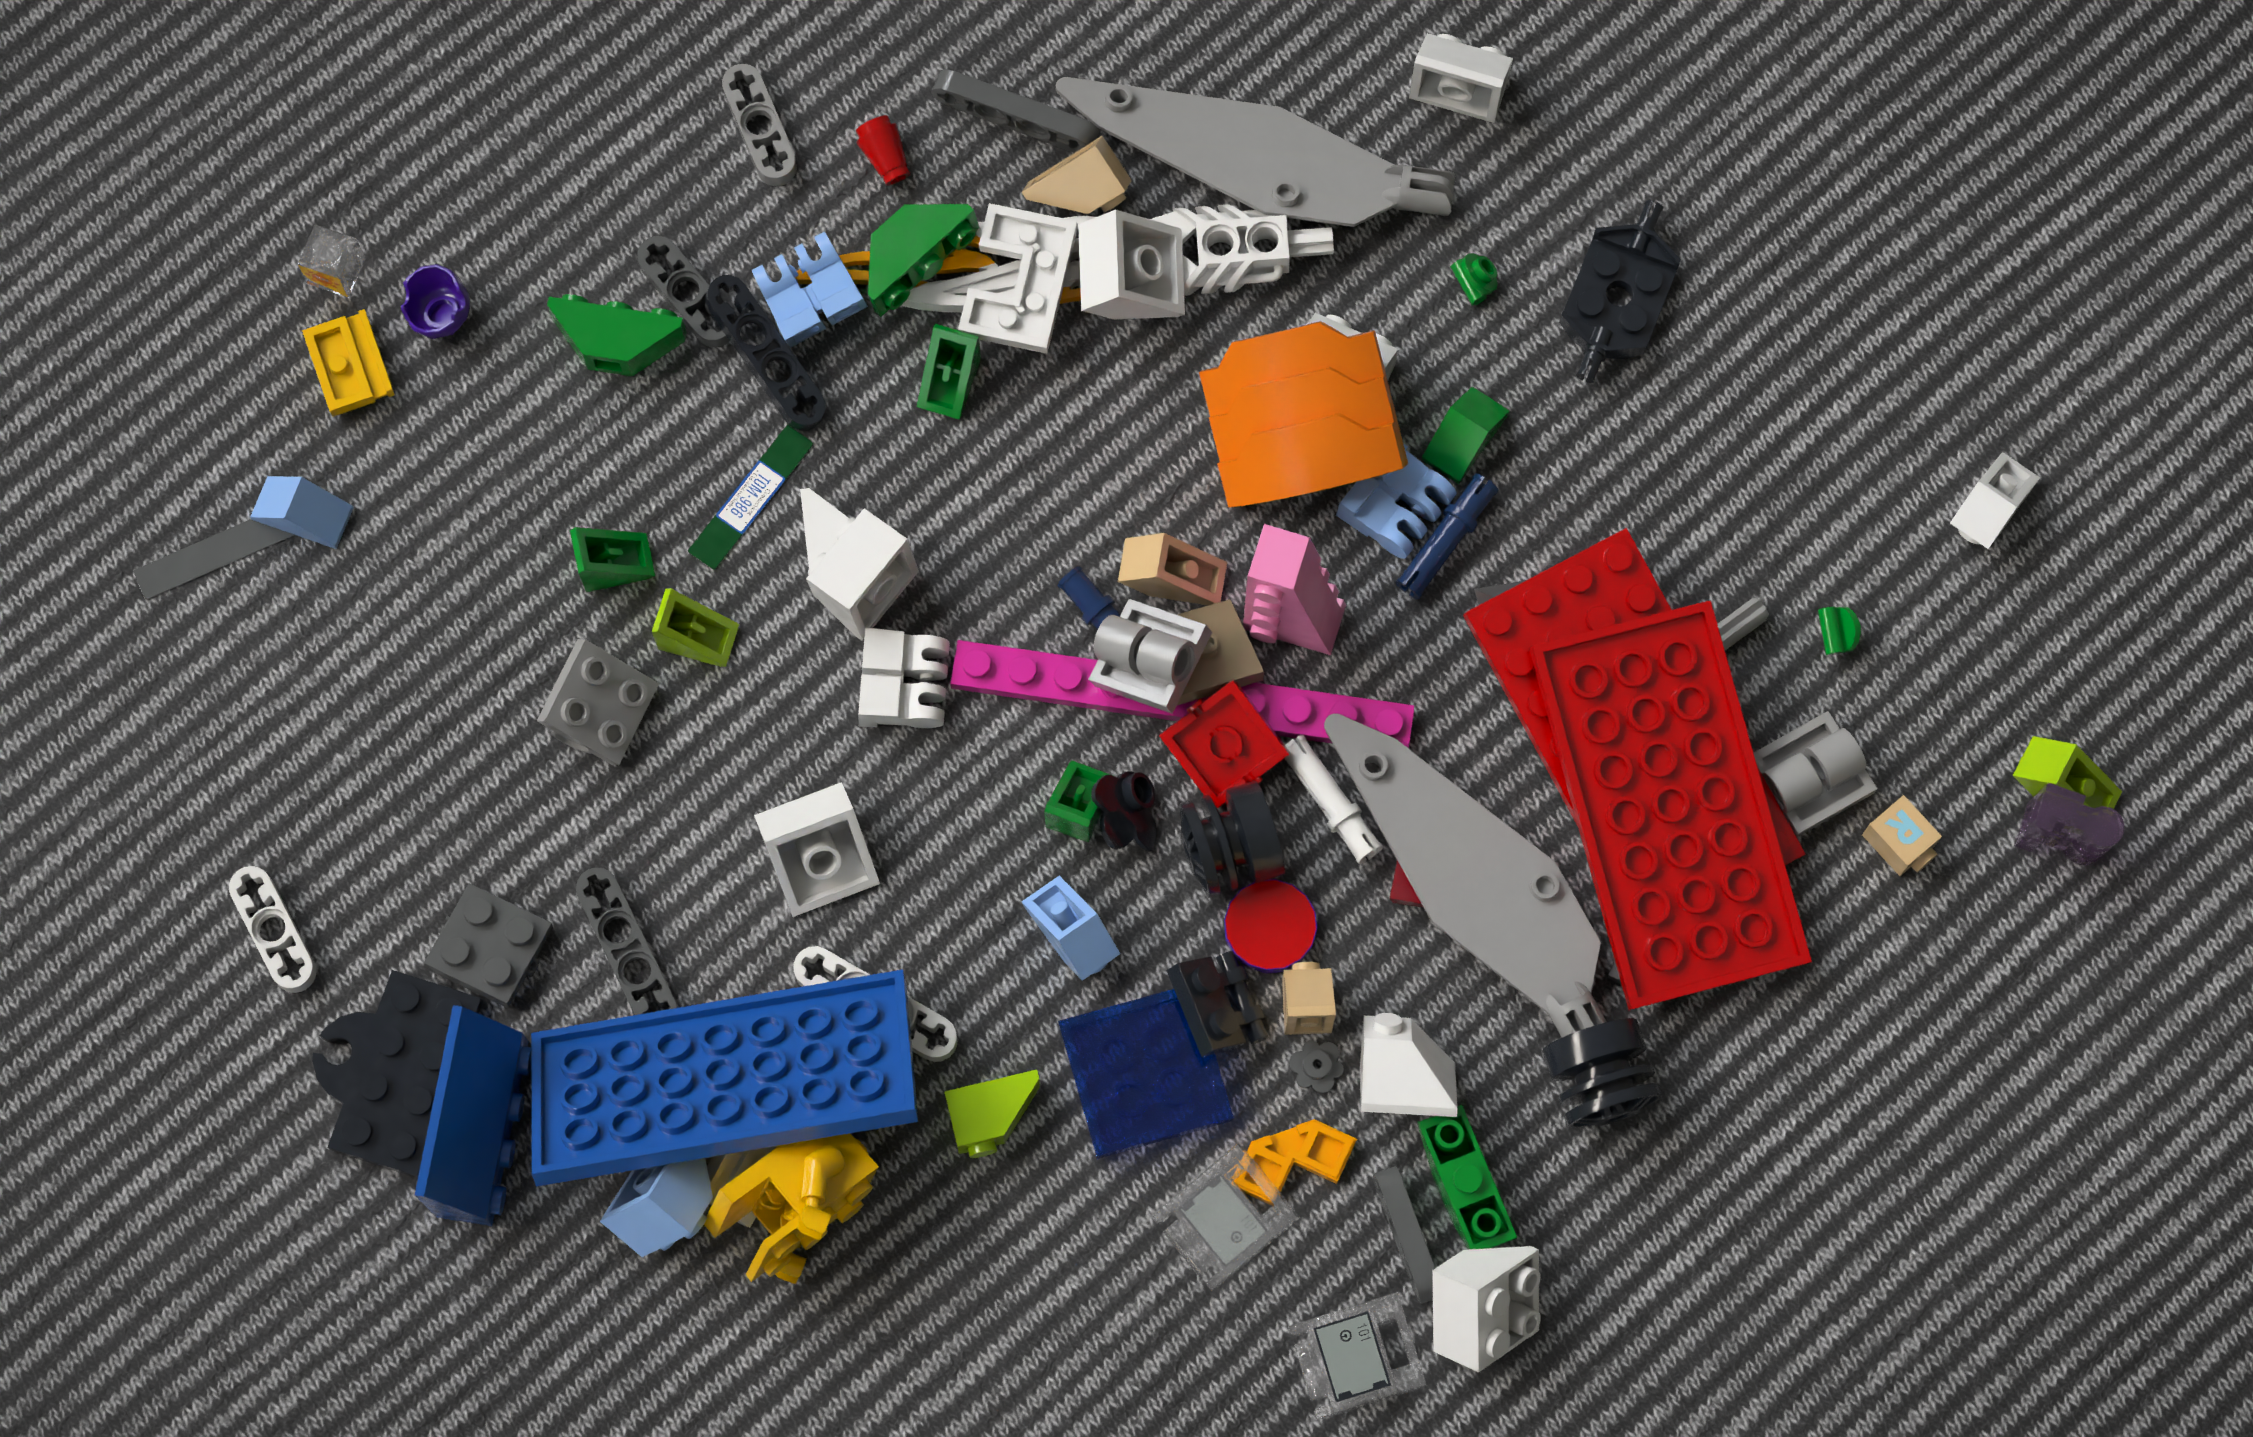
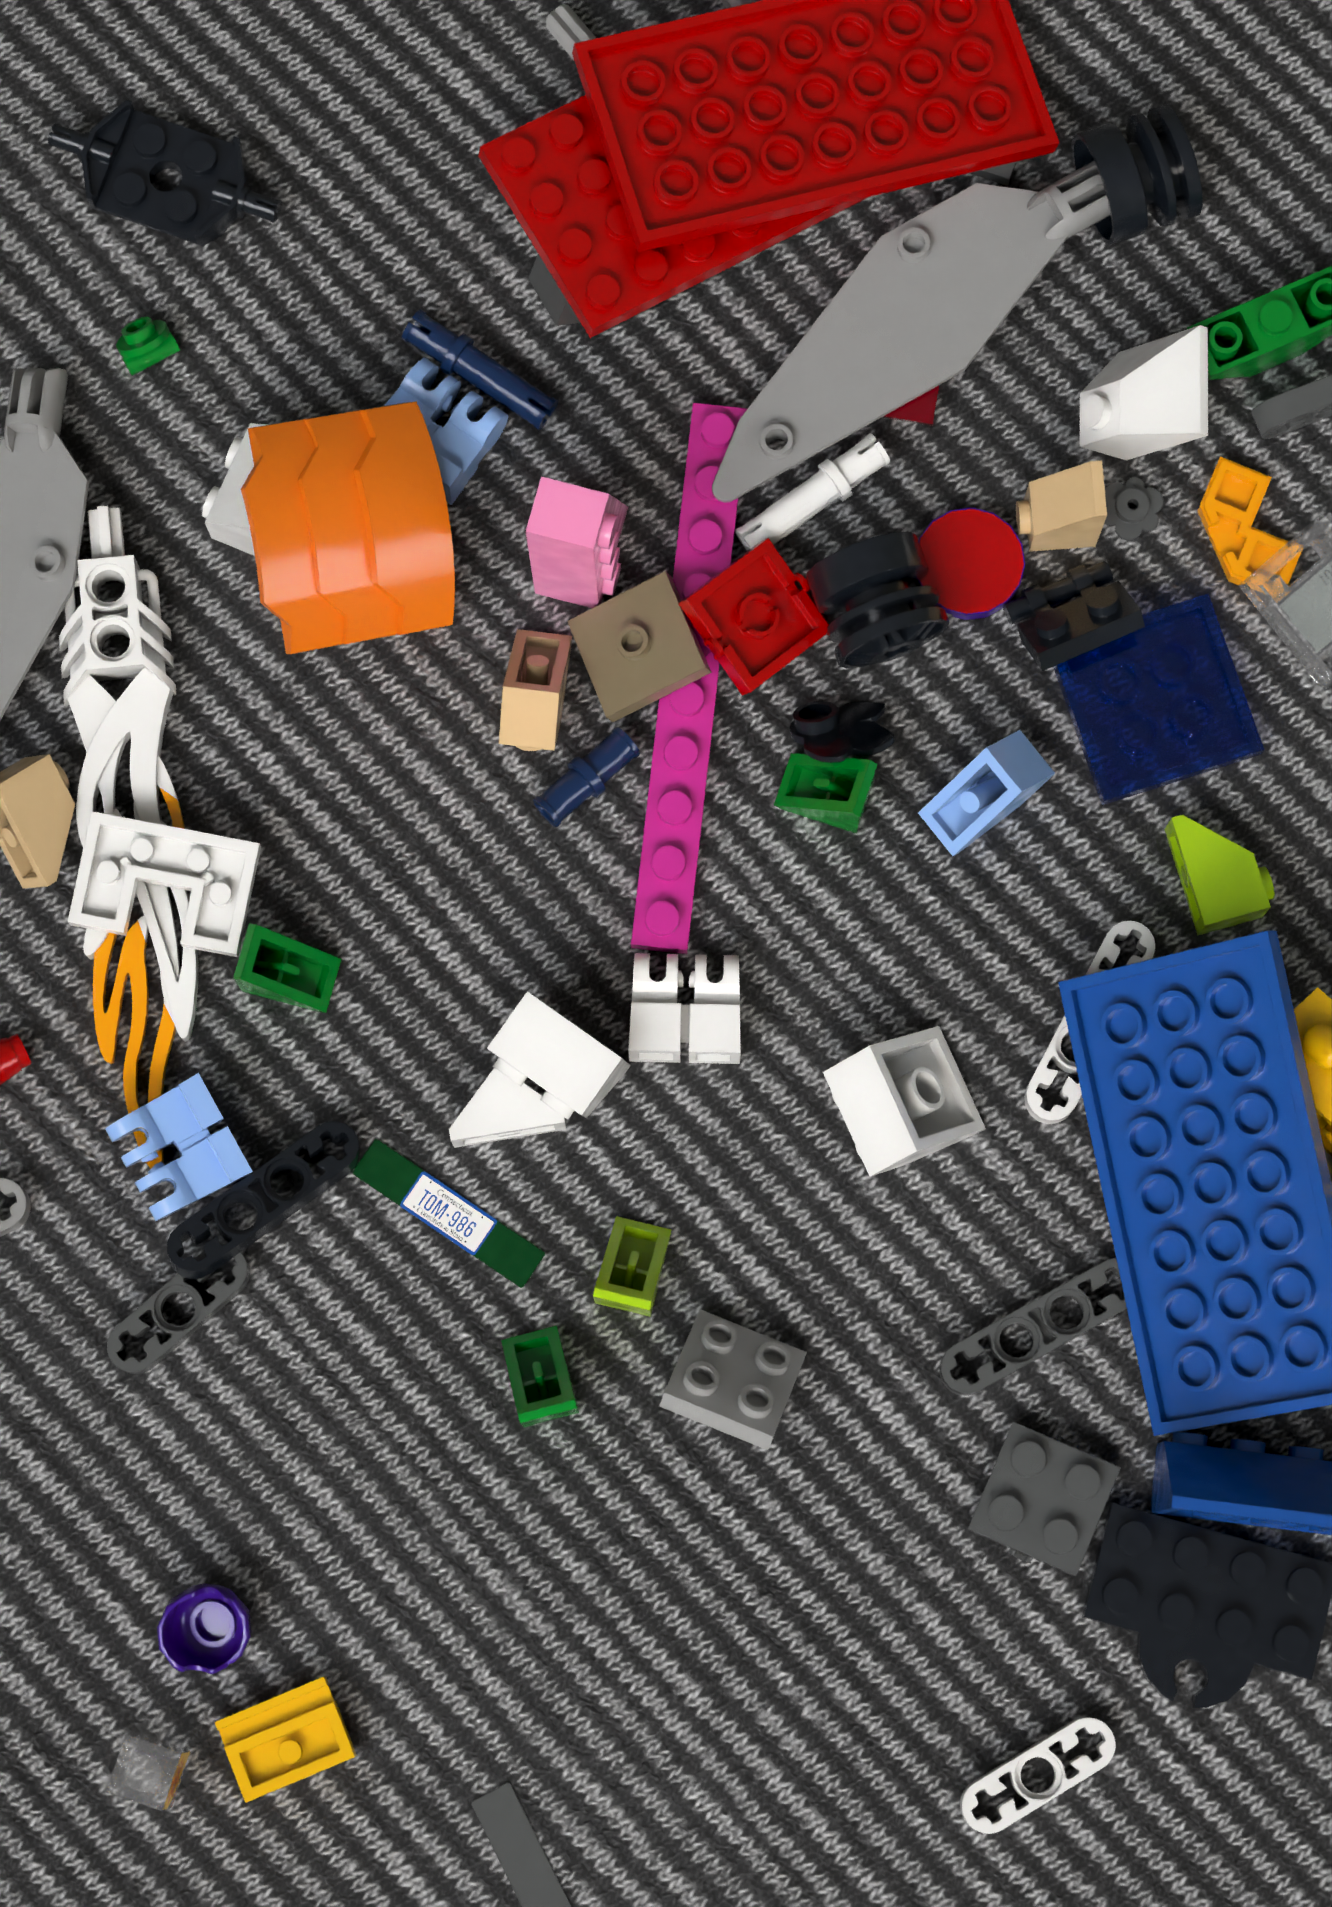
camera: 90 degrees left, 5 degrees up
light blue slope [250,476,353,549] -> none
green slope [547,294,687,376] -> none
green slope [868,204,980,317] -> none
white slope [1078,210,1185,320] -> none
light grey plate [1088,599,1212,714] -> none
green slope [1421,386,1510,484] -> none

